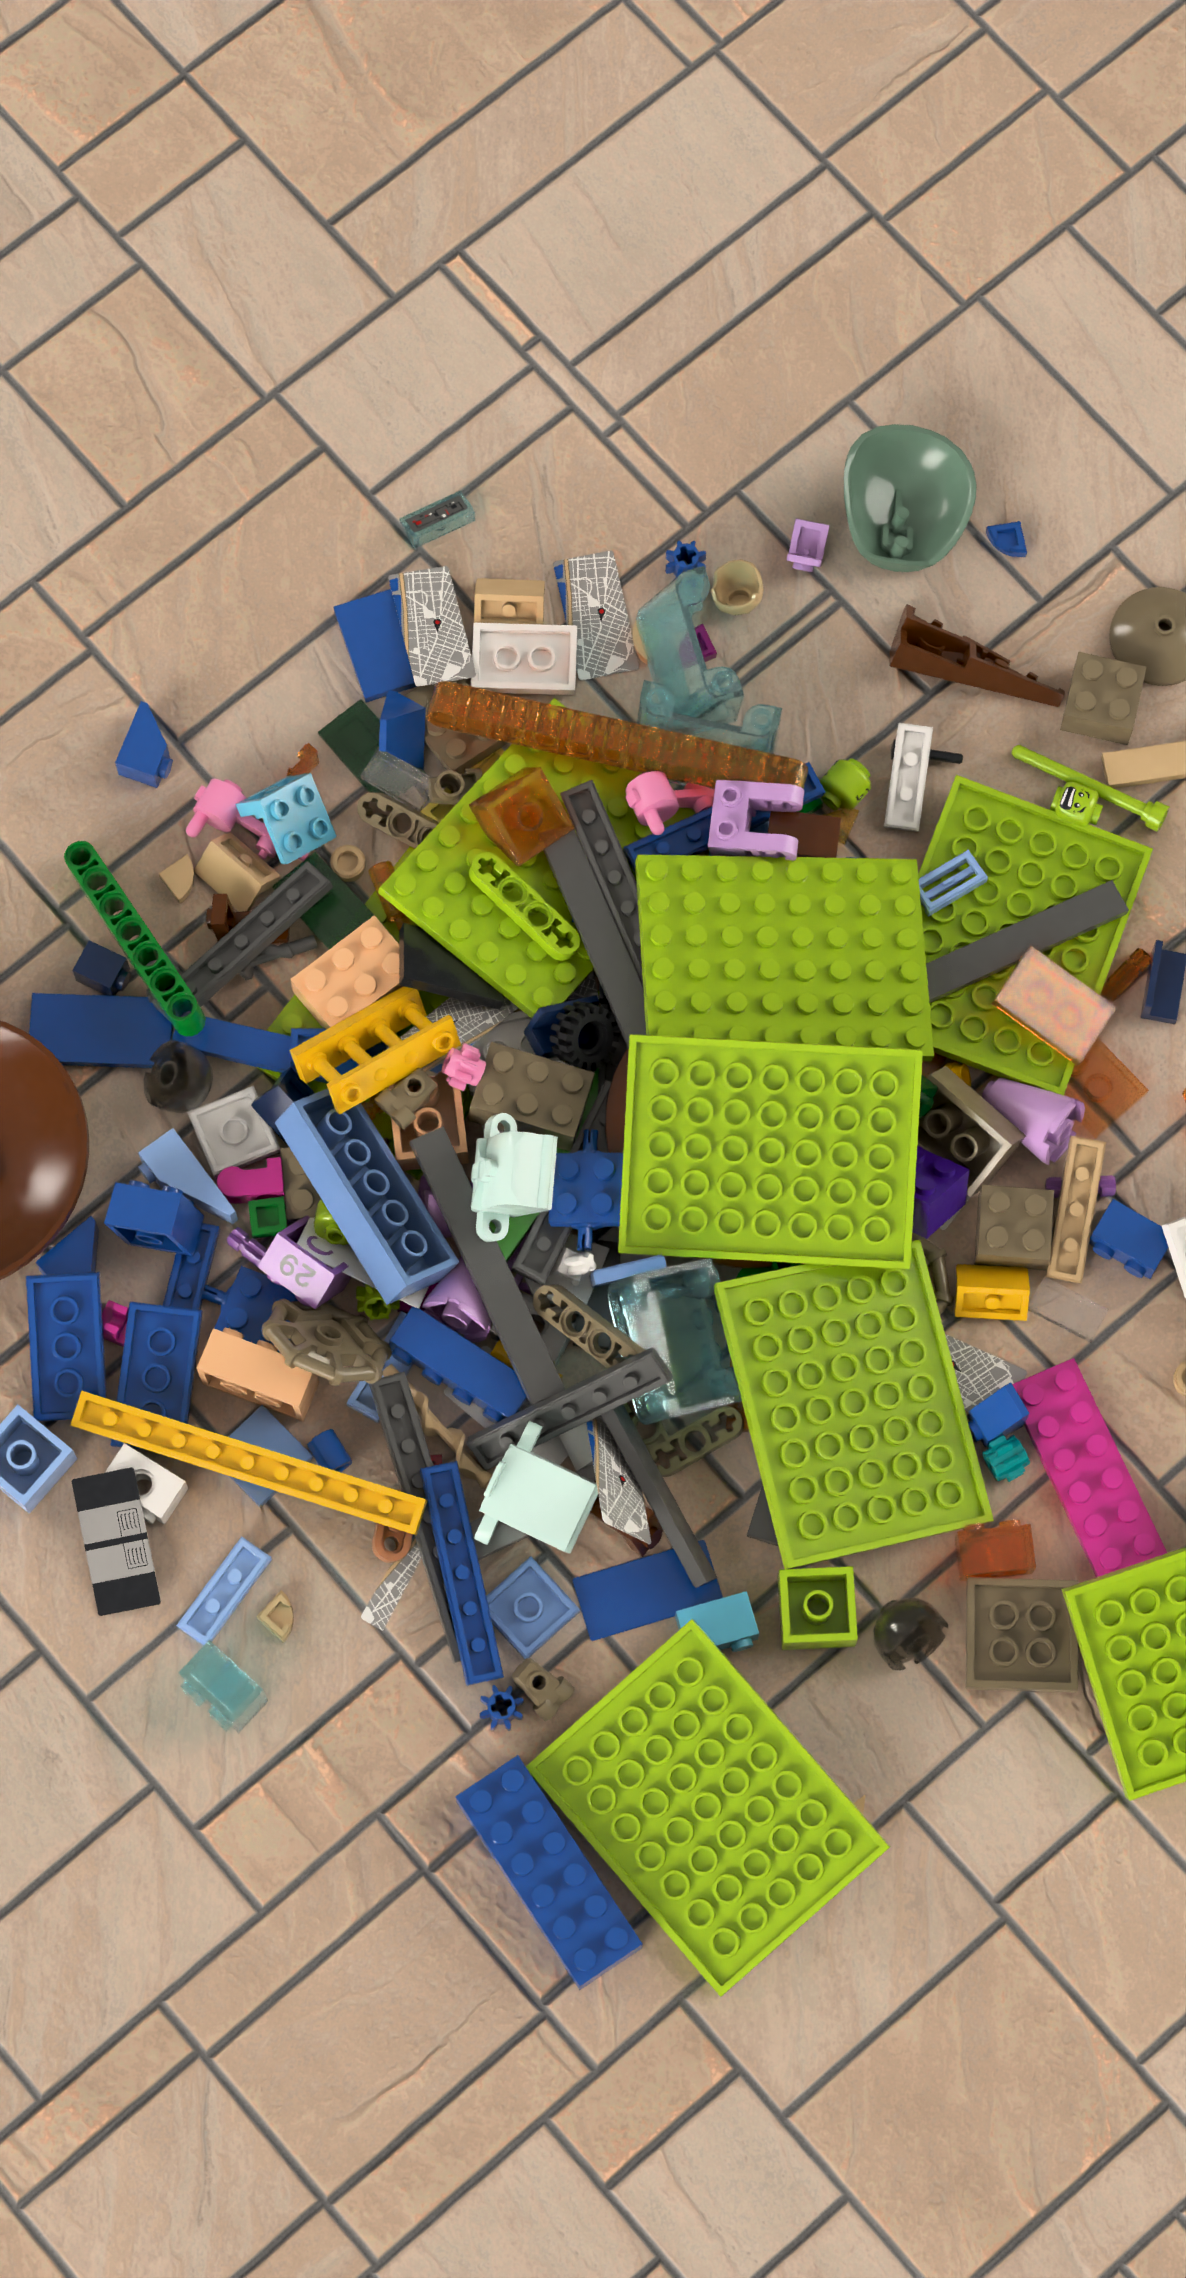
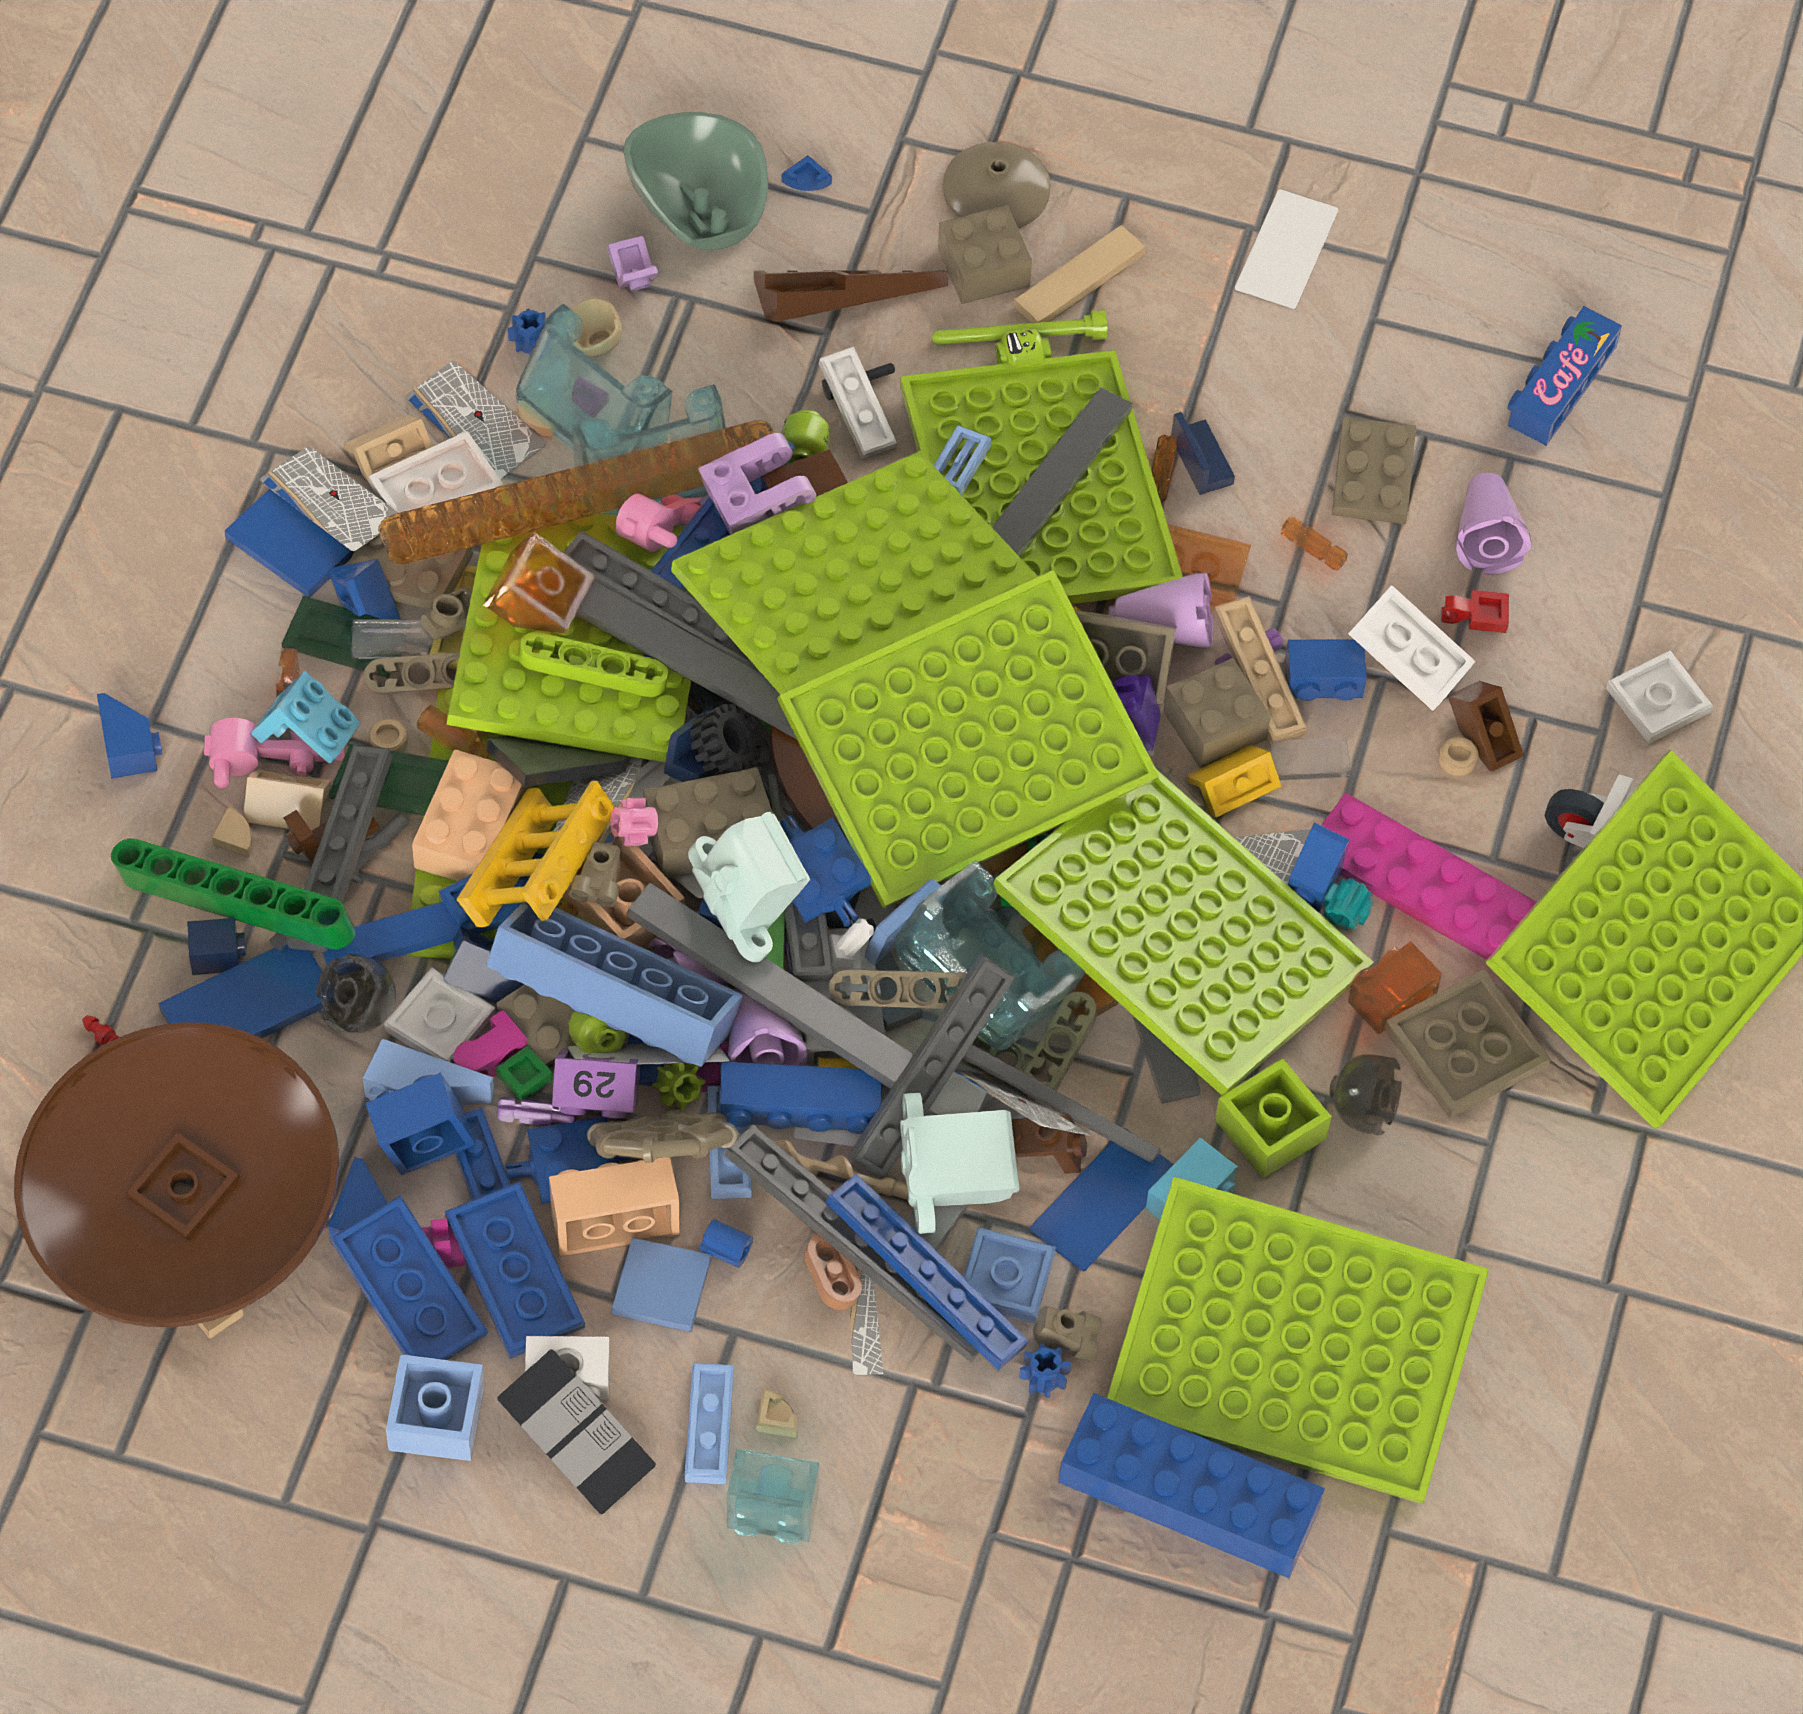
camera: 35 degrees left, 15 degrees down
yellow plate [70,1391,428,1535] -> none
clear light blue slope [399,491,476,549] -> none
clear orange tile [991,946,1117,1066] -> none

